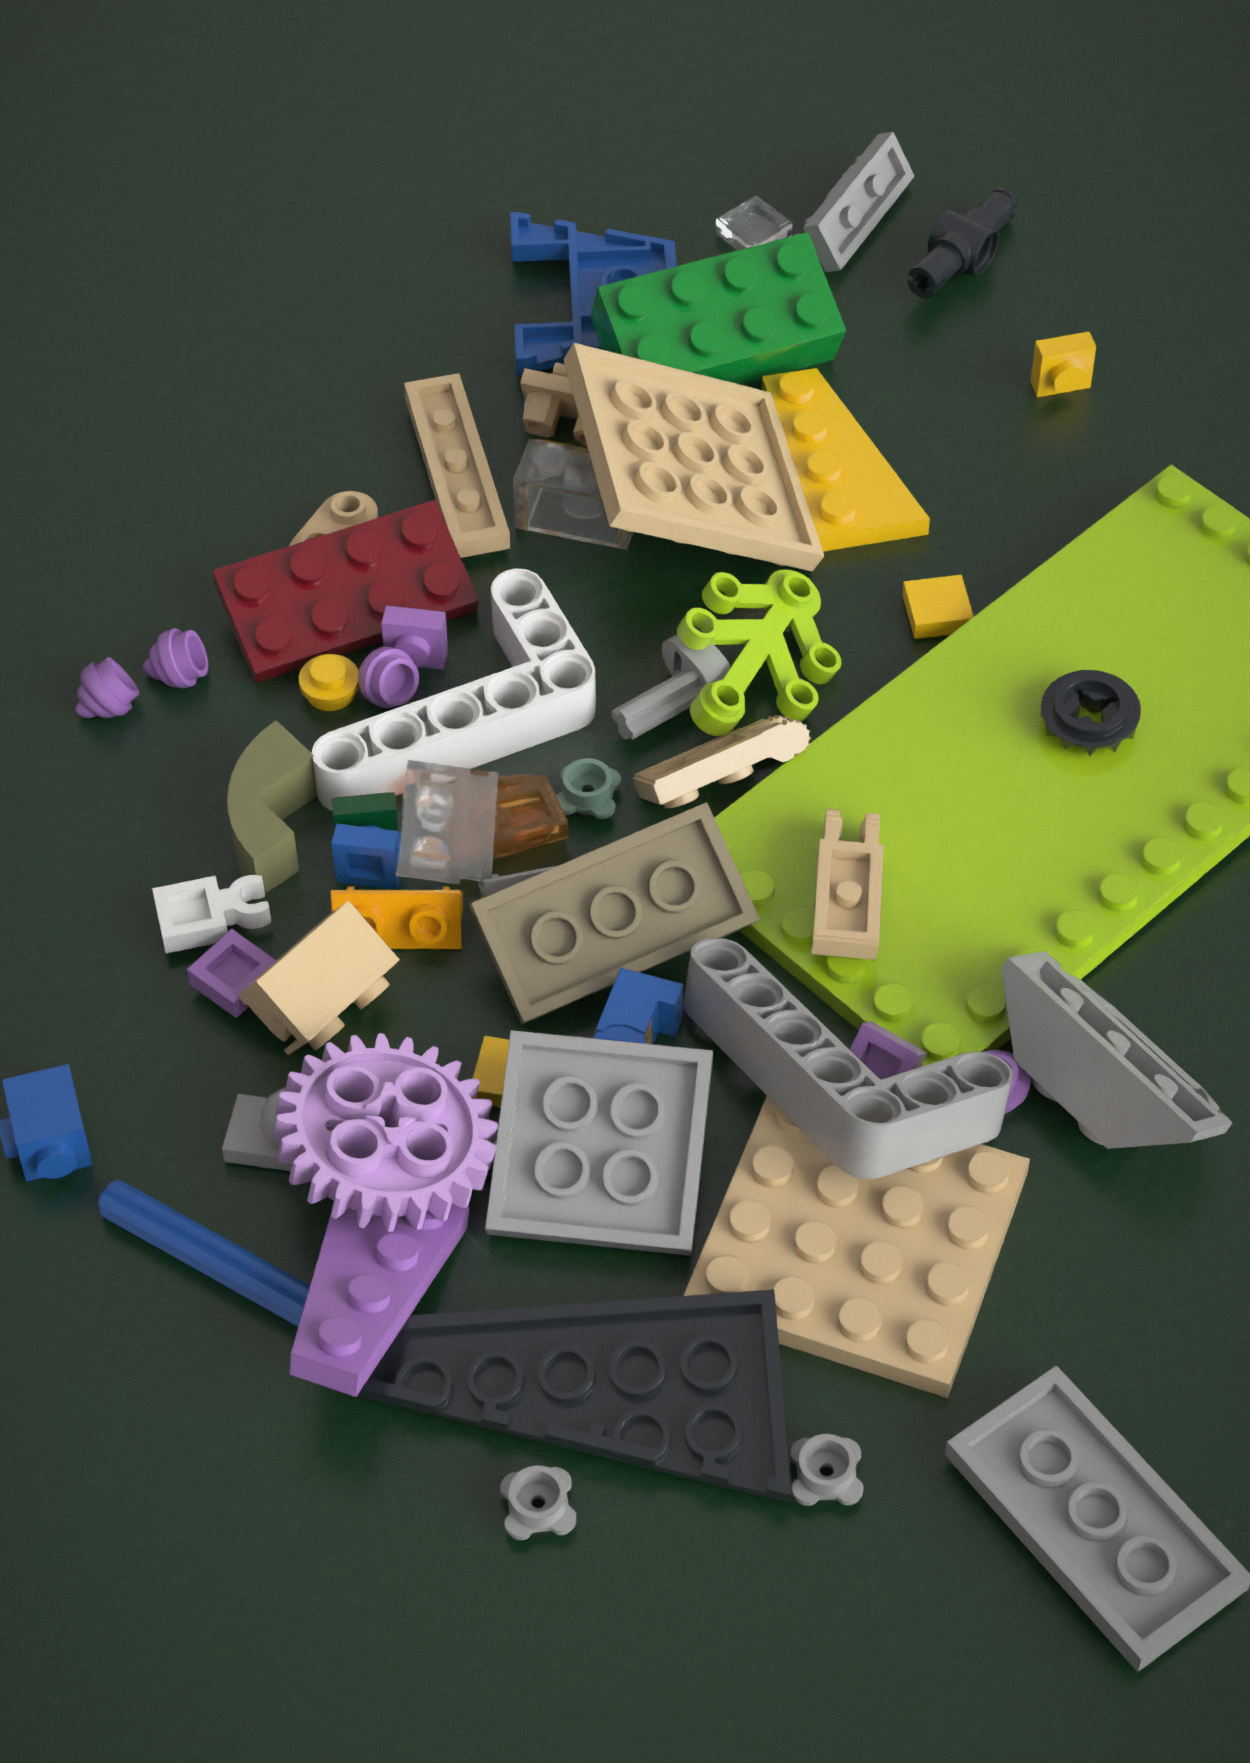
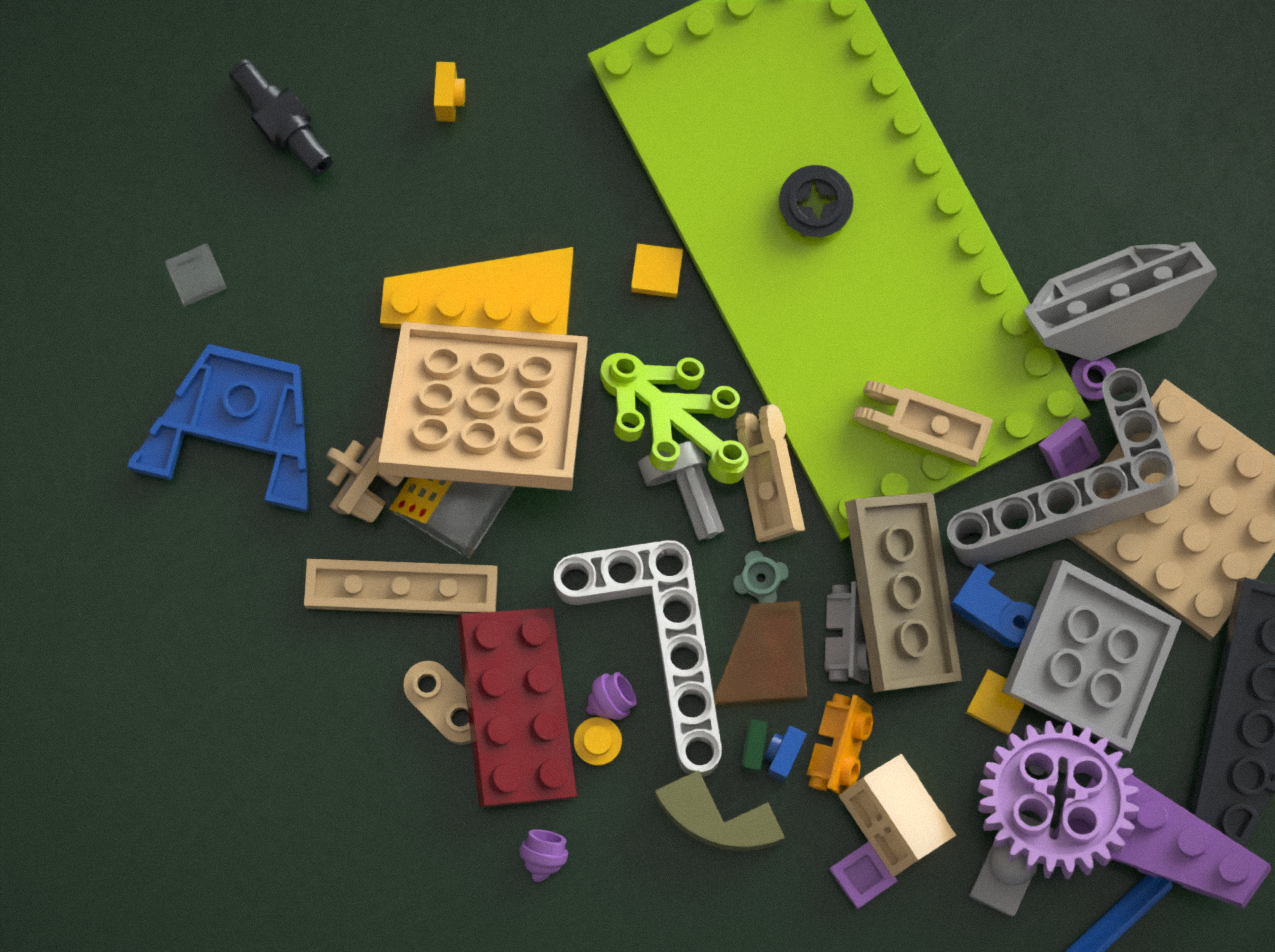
camera: 75 degrees left, 25 degrees up
medium lavender plate [75,657,139,718] -> none
white plate [152,875,271,953] -> none
medium lavender plate [381,606,448,670] -> none
clear plate [396,760,498,887] -> none
green brick [590,232,846,385] -> none
light grey plate [794,132,915,272] -> none

